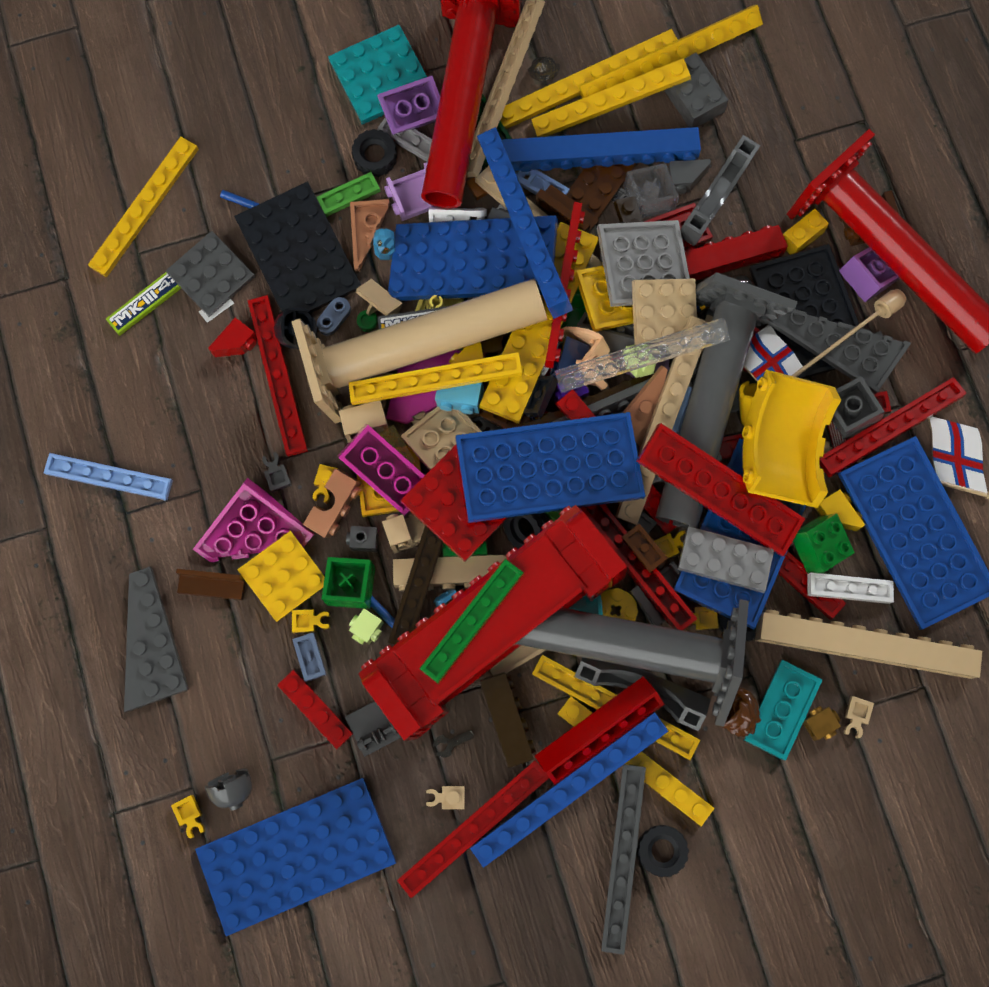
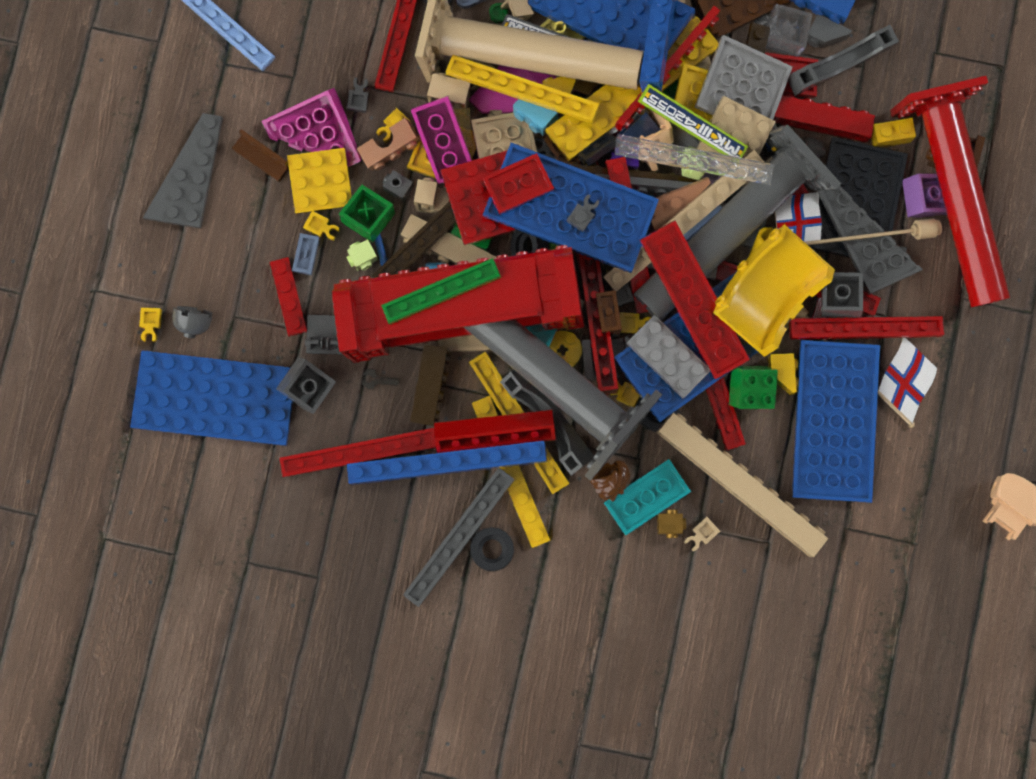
camera: 25 degrees right, 5 degrees up
tan plate [426,786,465,809] -> none
white plate [807,573,894,604] -> none
none -> dark grey brick [276,357,336,414]
none -> red plate [482,153,554,215]
none -> dark grey plate [567,194,599,232]
none -> tile [637,84,748,163]

